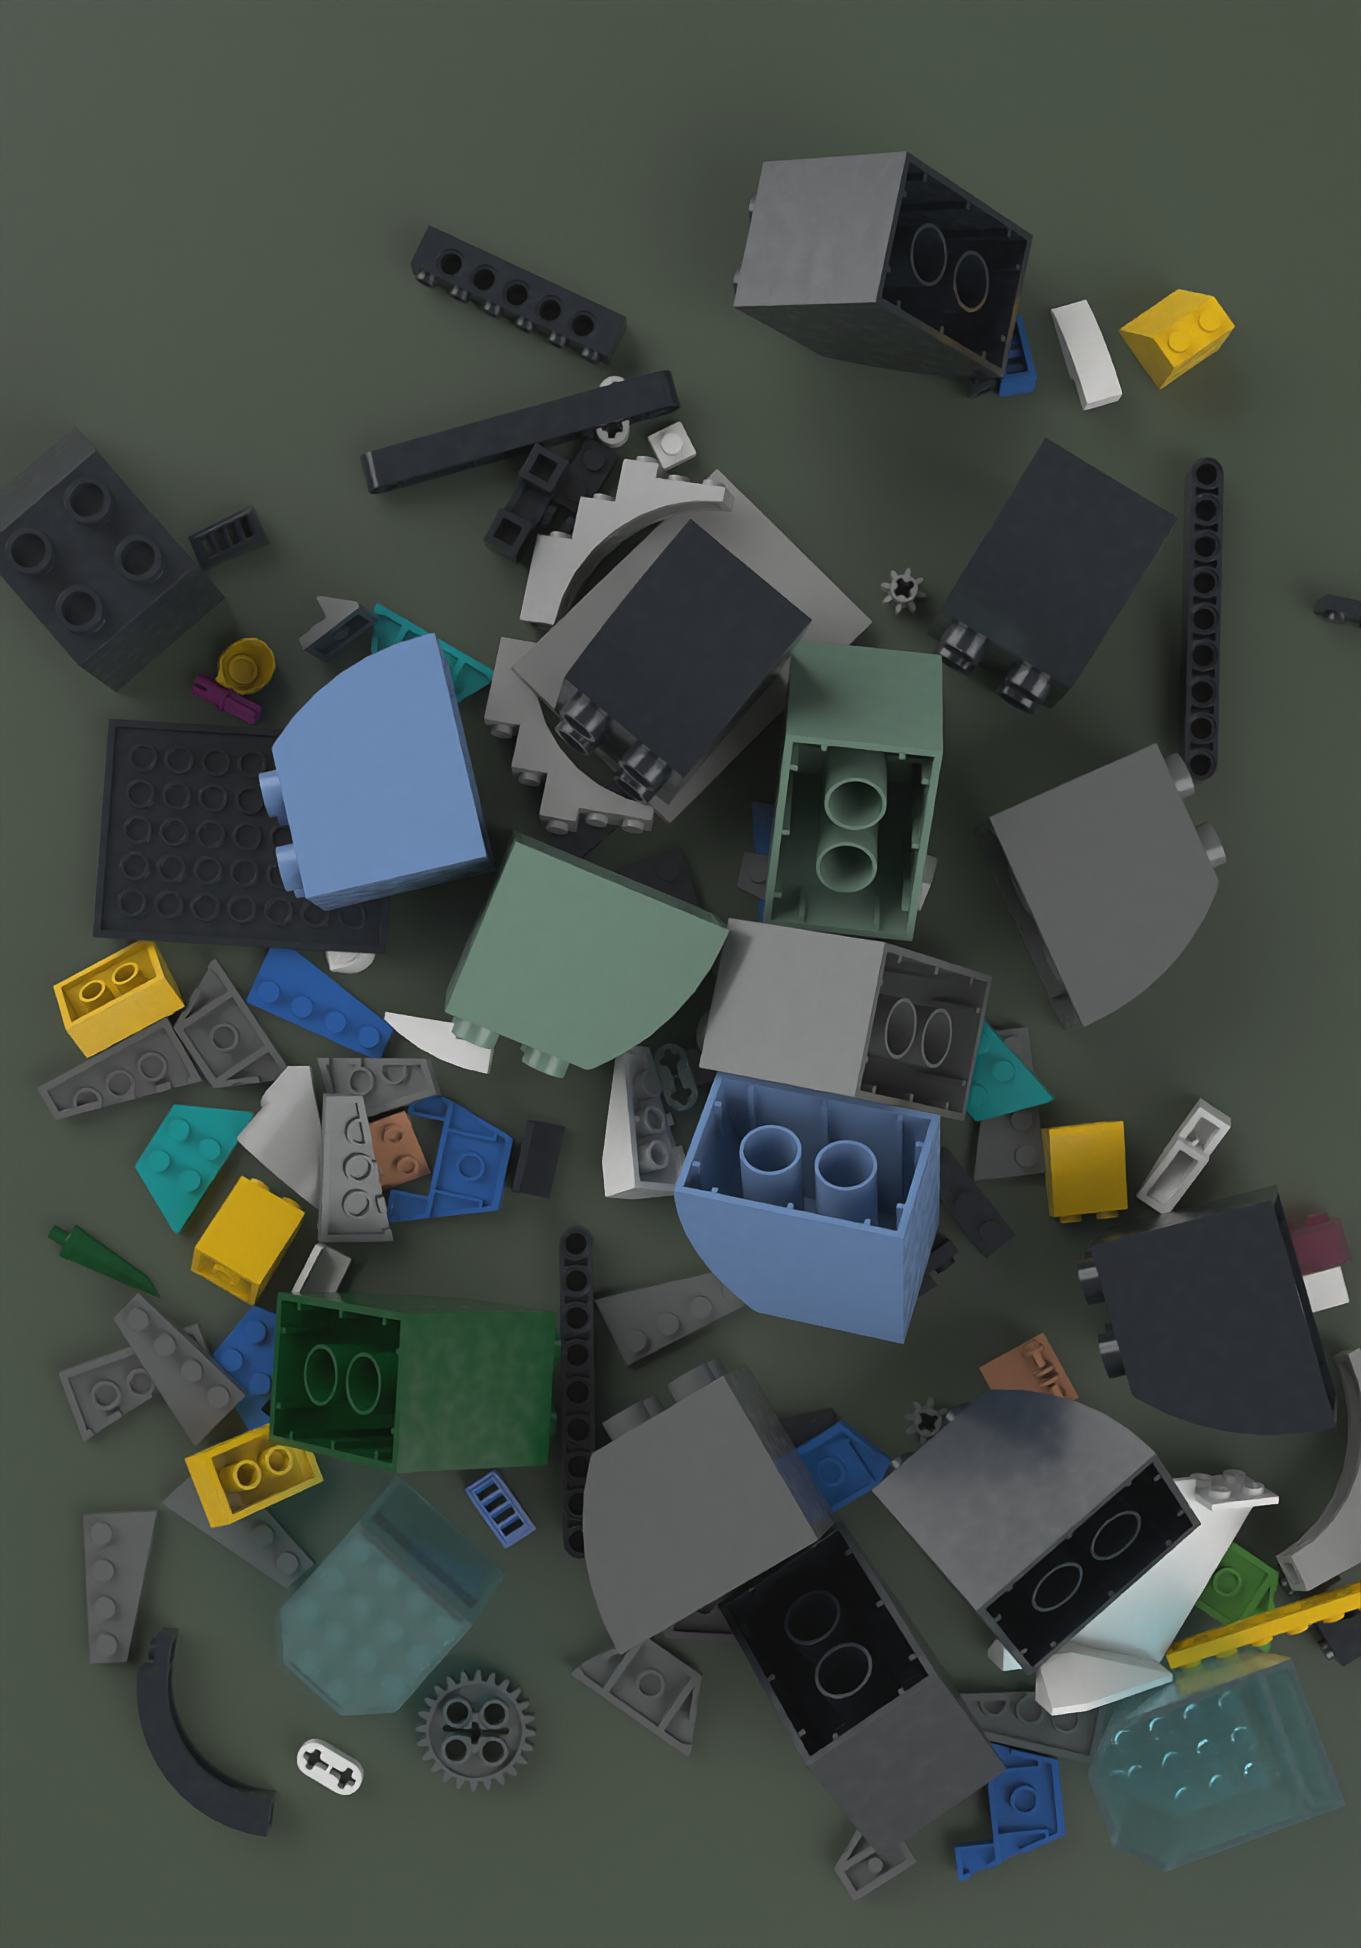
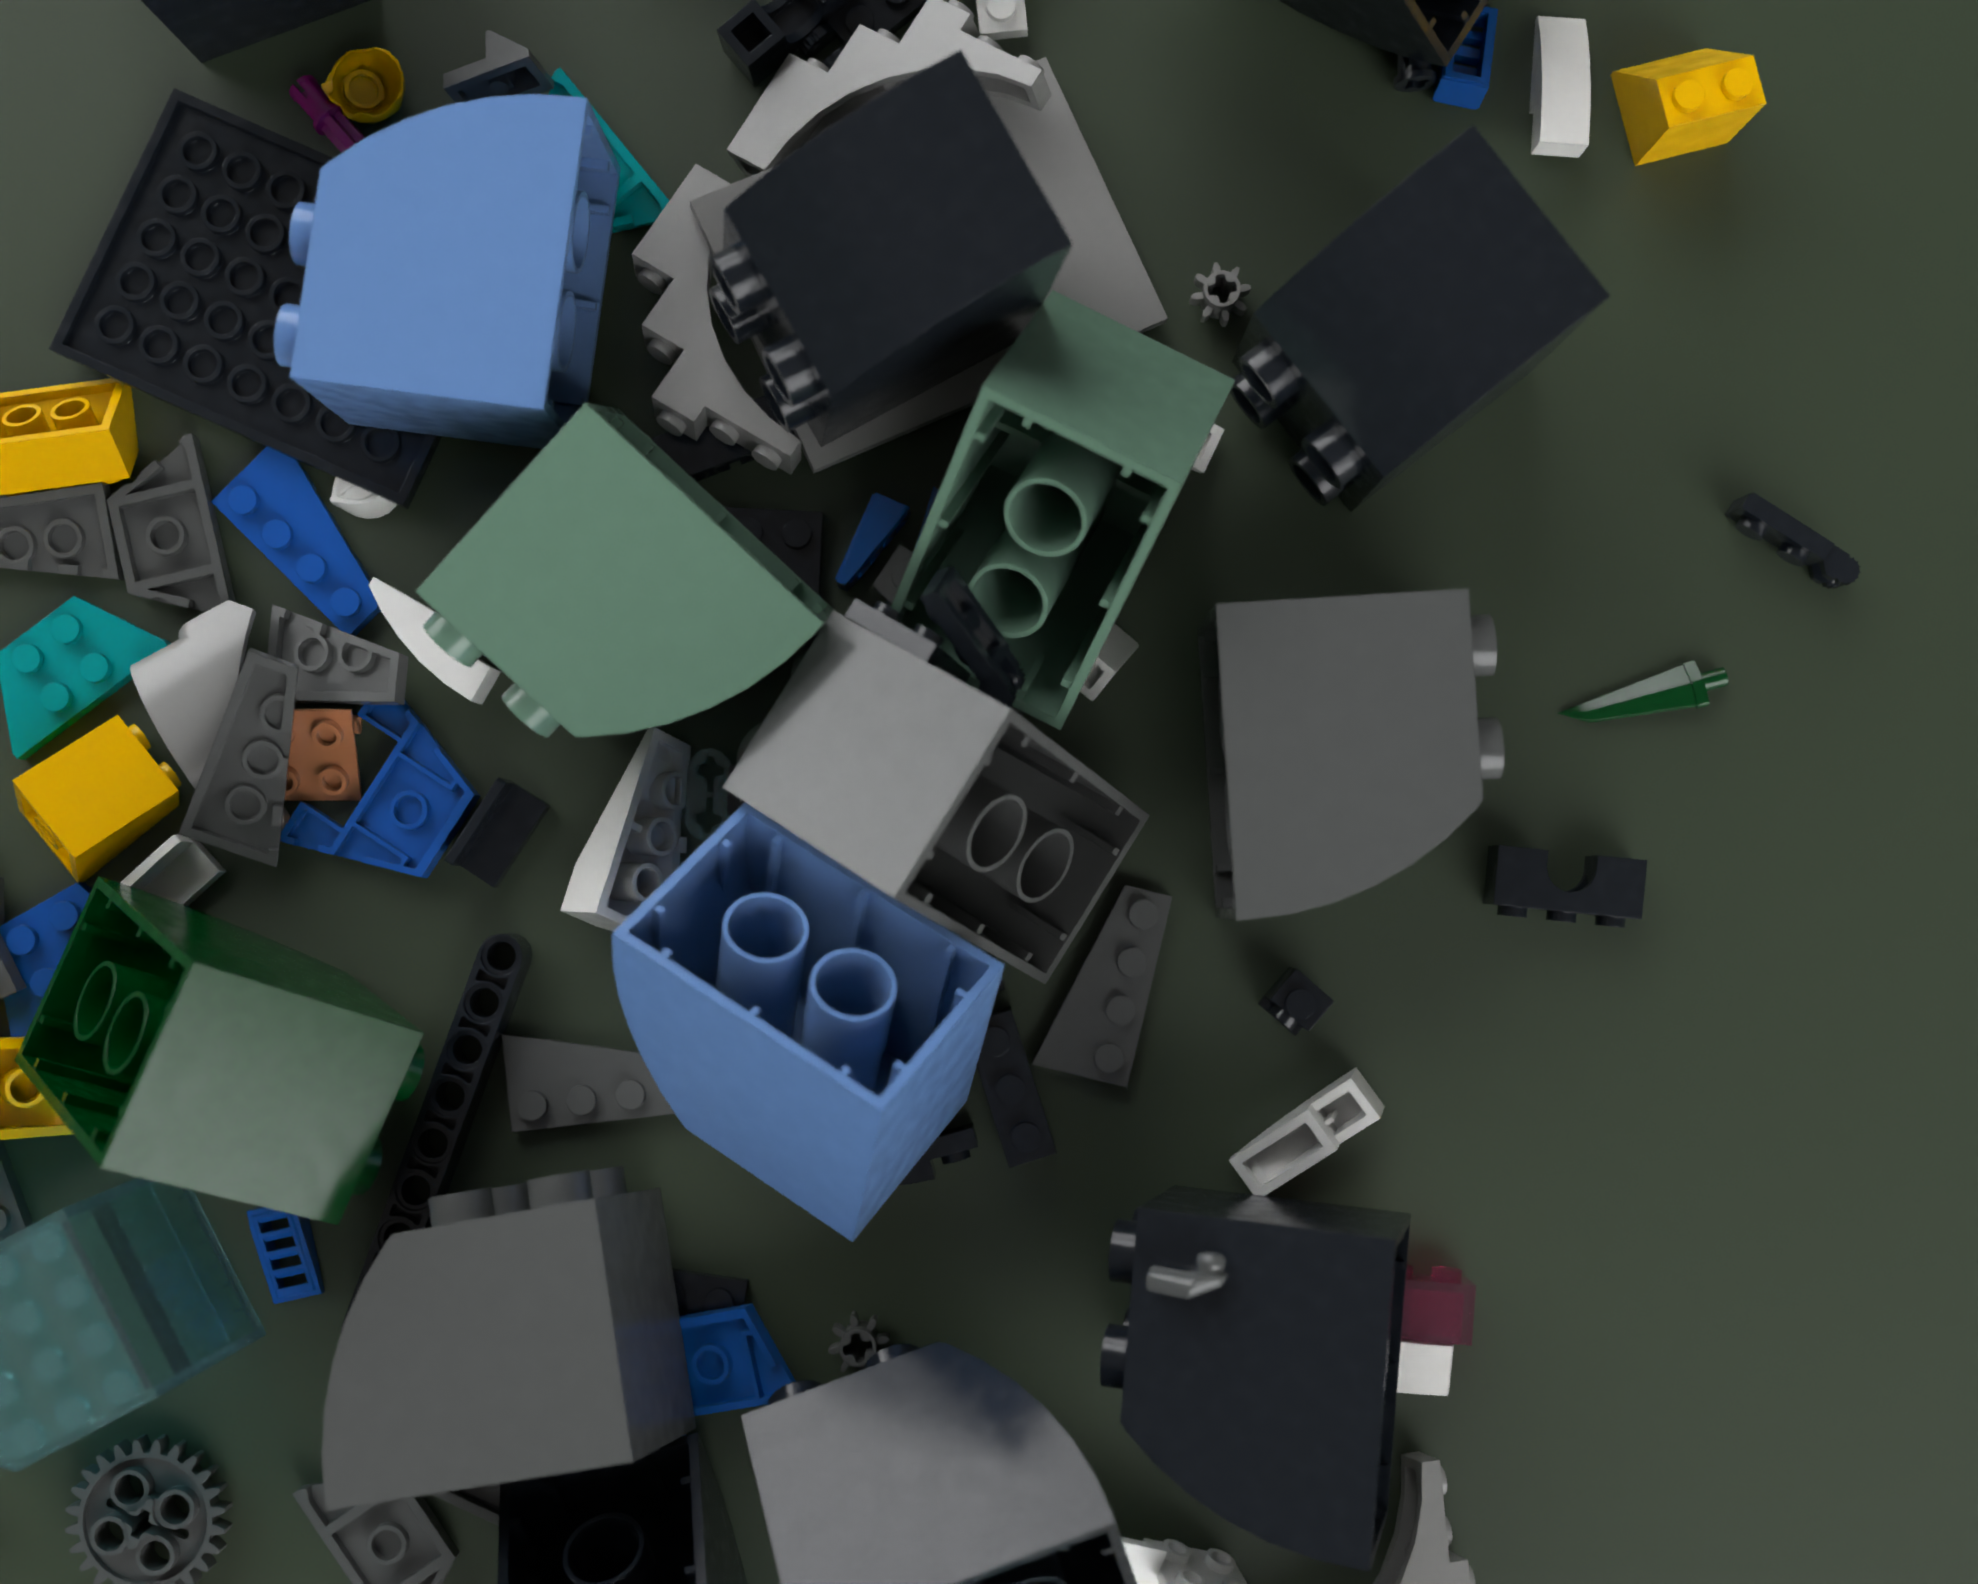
camera: 25 degrees right, 0 degrees up
teal wing [966,1018,1055,1122] -> none
nougat hinge [979,1333,1079,1401] -> none
yellow slope [1041,1120,1128,1223] -> none
black beam [1179,457,1224,785] -> none
none -> blue slope [835,492,911,592]
none -> wing [845,598,971,684]
none -> black hinge [920,566,1026,707]
none -> dark grey arm [1146,1251,1228,1299]
none -> black brick [1258,967,1335,1036]
none -> black arch [1483,845,1647,928]
none -> dark green bar [1558,660,1729,723]

